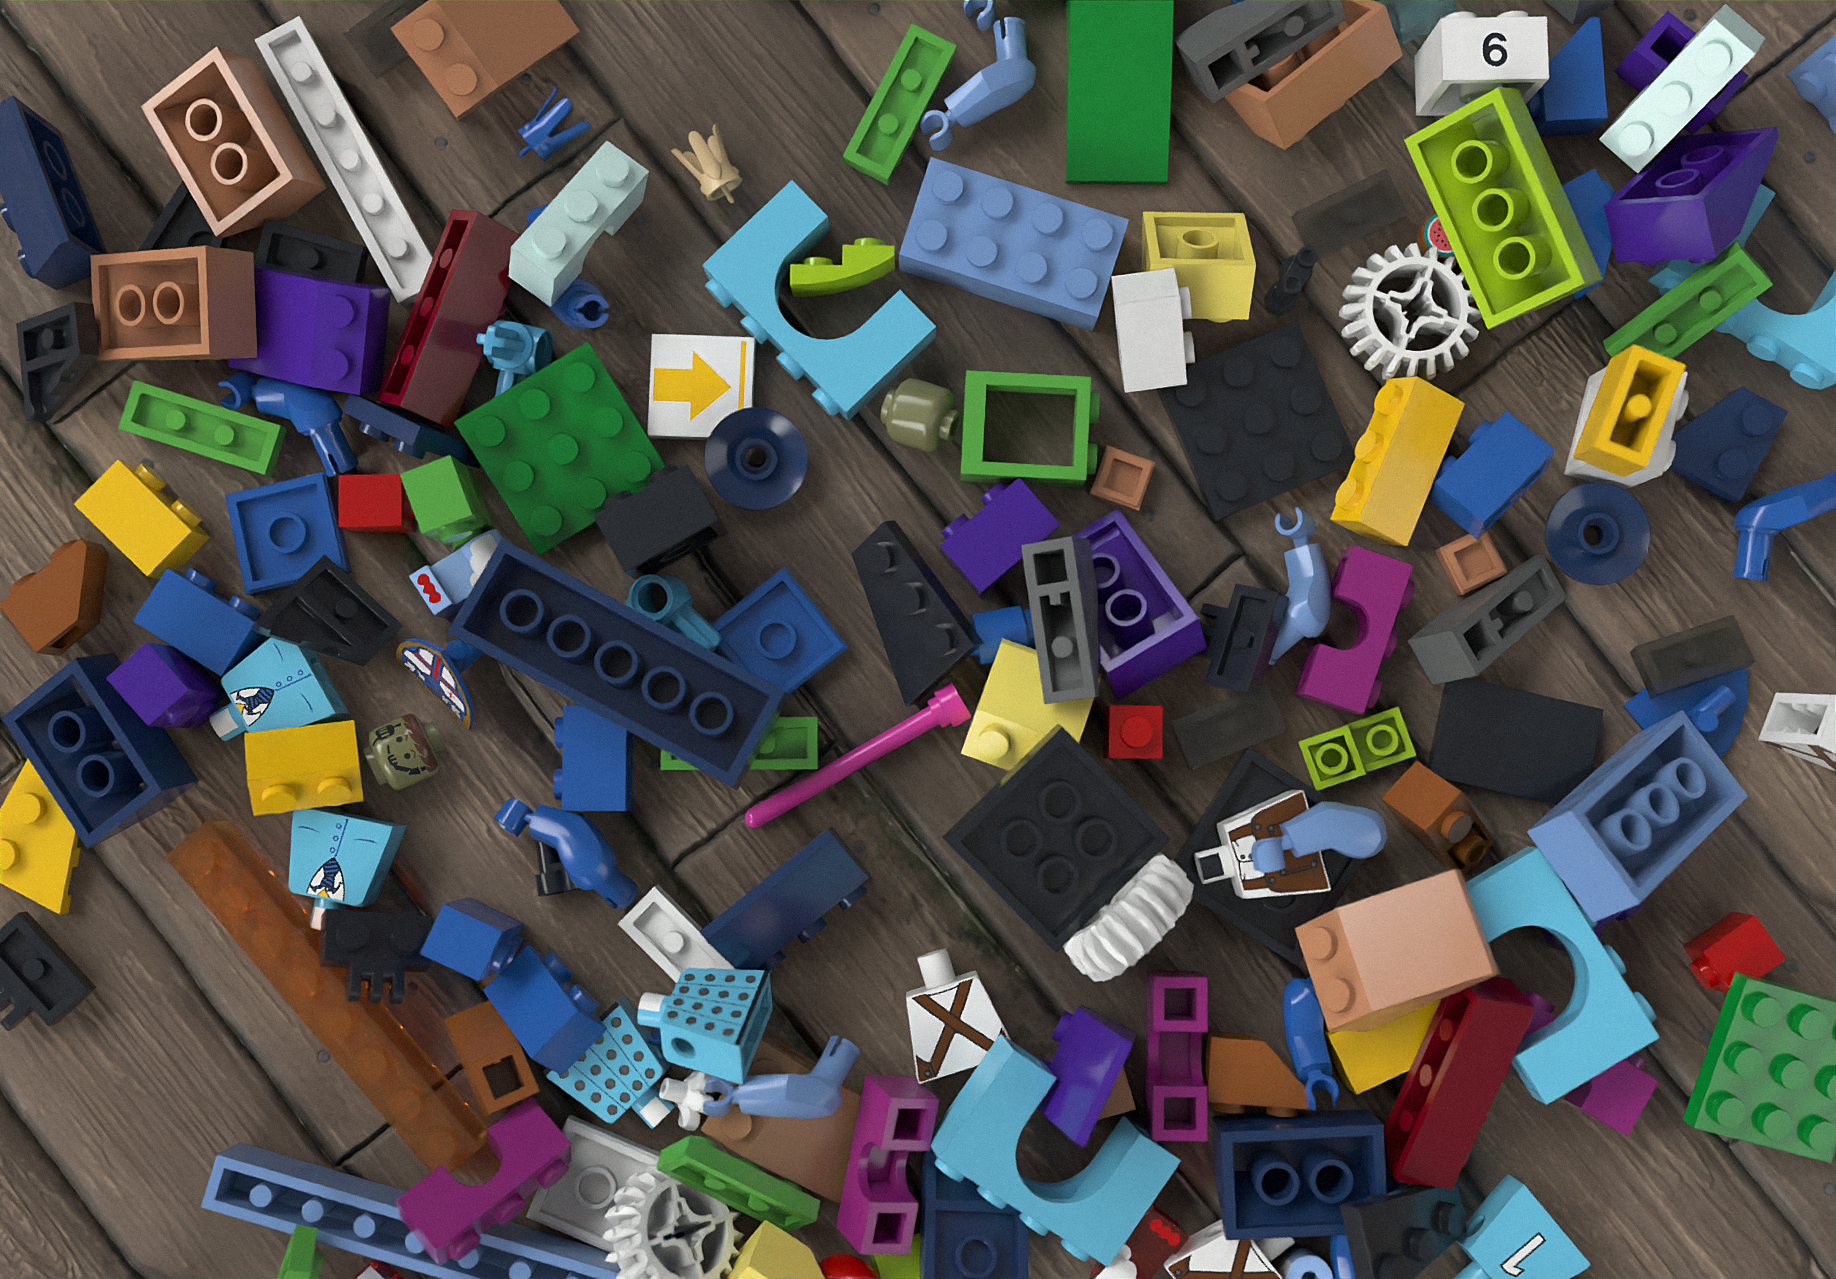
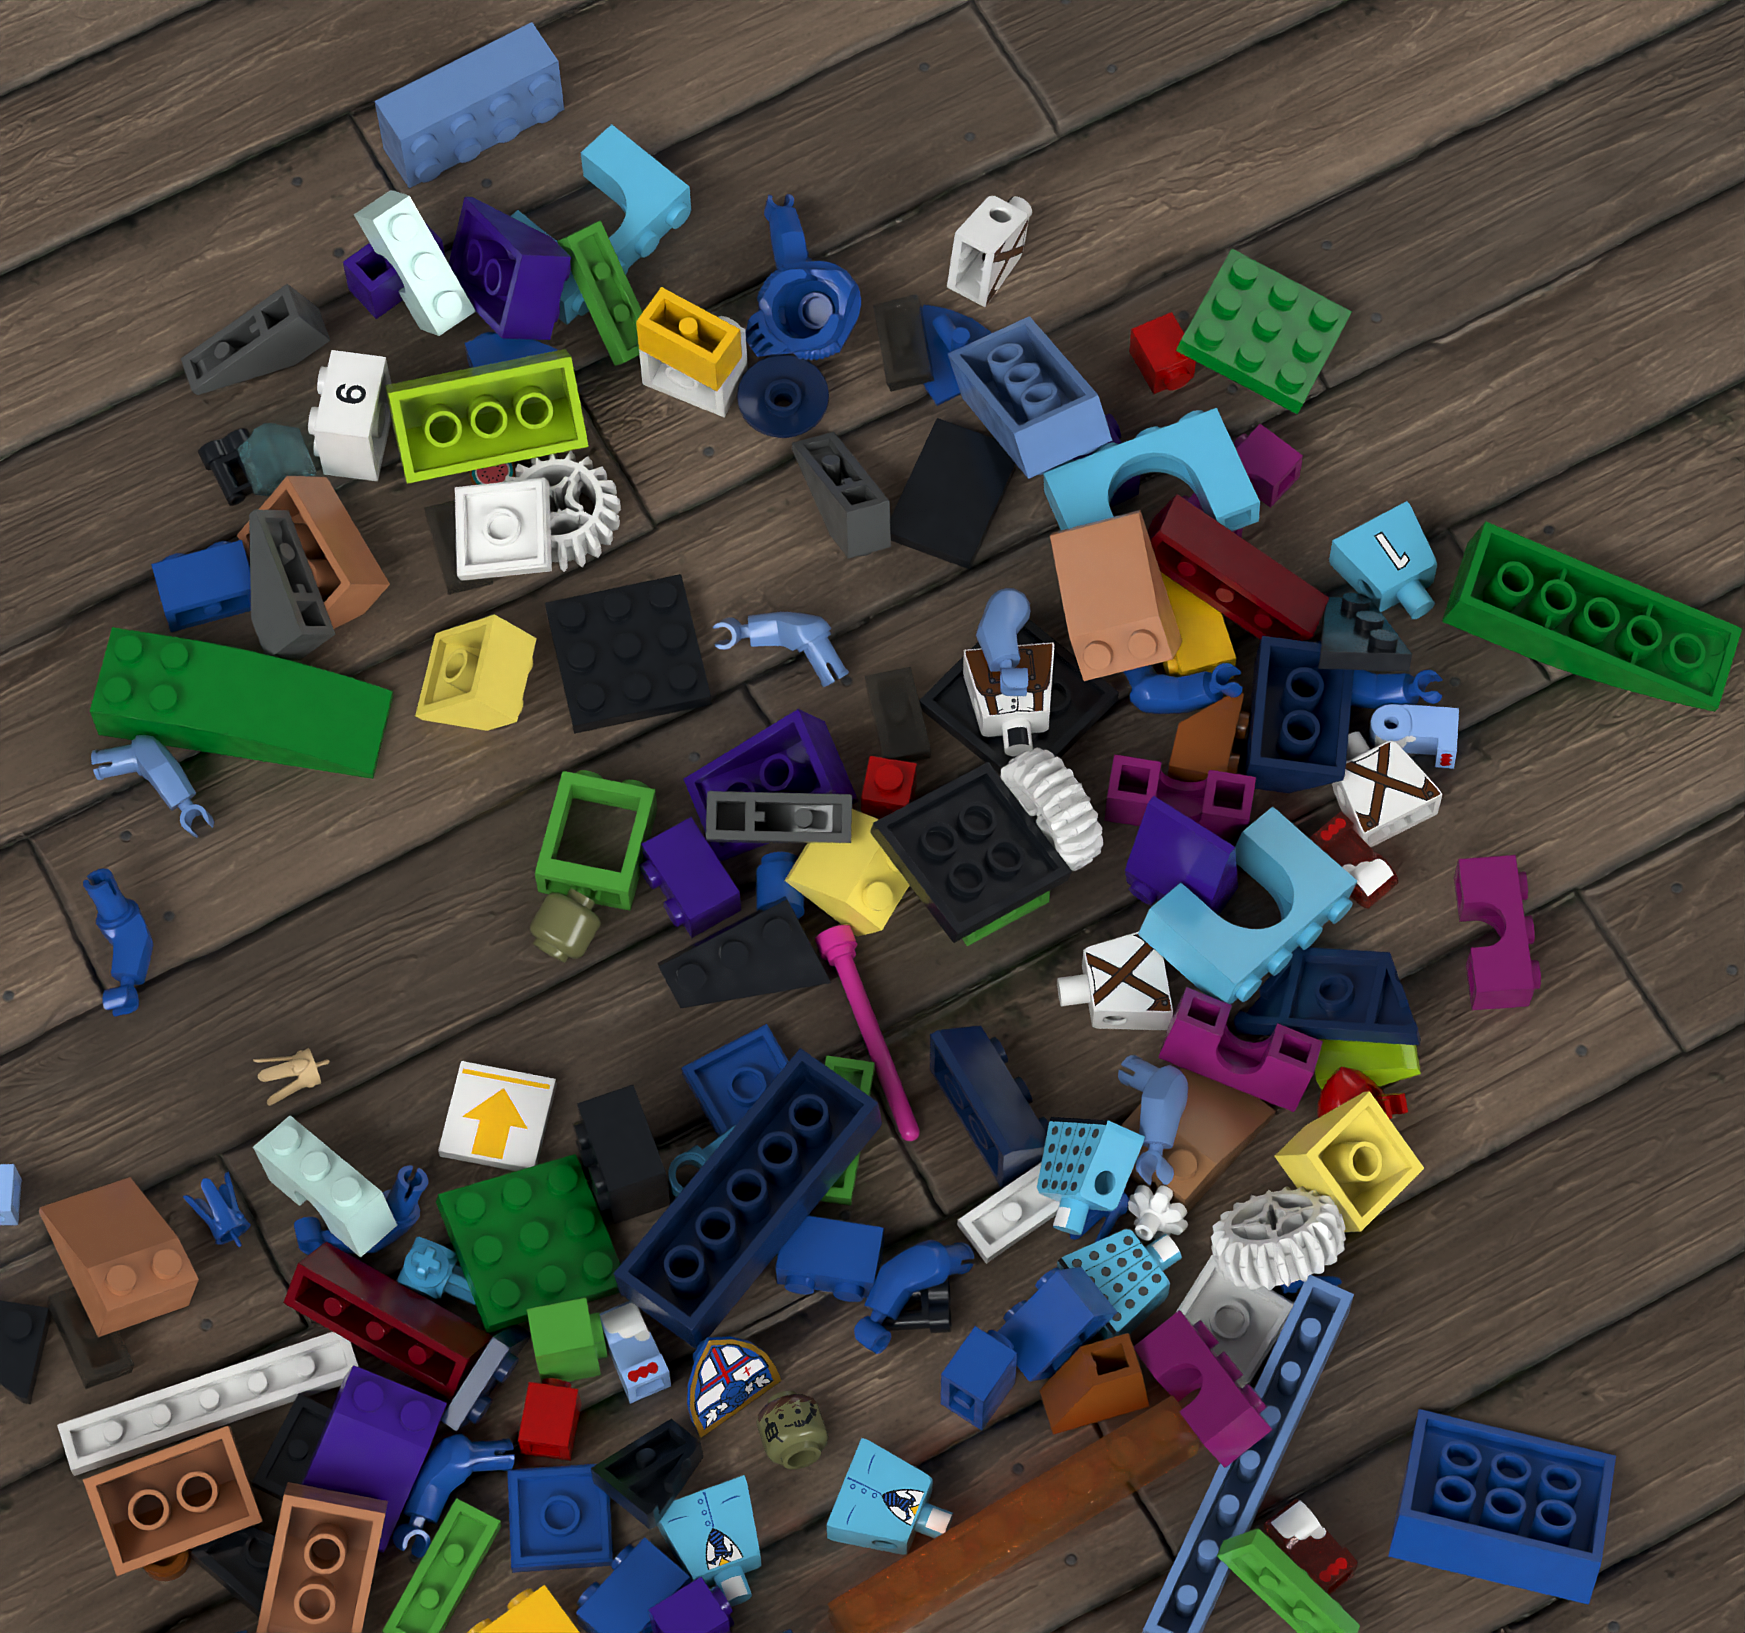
camera: 80 degrees left, 20 degrees down
yellow brick [244,720,364,816] -> none
black hinge [319,909,432,1004] -> none
bright green plate [656,1135,821,1233] -> none
medium azure arch [702,180,936,421] -> none
dark blue dish [704,407,808,511] -> none
lime slope [790,238,895,297] -> none
bright green plate [842,24,957,185] -> none
medium blue brick [899,157,1129,331] -> none
medium blue arm [920,17,1037,151] -> none
nougat tile [1089,445,1156,513] -> none
white brick [1111,268,1195,393] -> none
black hinge [1194,584,1289,698] -> none
black piece [1264,246,1318,316] -> none
magenta arch [1294,545,1415,716] -> none
lime slope [1298,706,1417,791] -> none
yellow brick [1330,376,1465,546] -> none
dark orange slope [1381,761,1495,876] -> none
blue brick [1430,411,1555,540] -> none
nougat tile [1434,531,1508,596] -> none
blue slope [1526,17,1608,137] -> none
dark blue wing [1669,387,1788,503] -> none
none -> white tile [455,477,552,581]
none -> blue helmet [746,261,861,360]

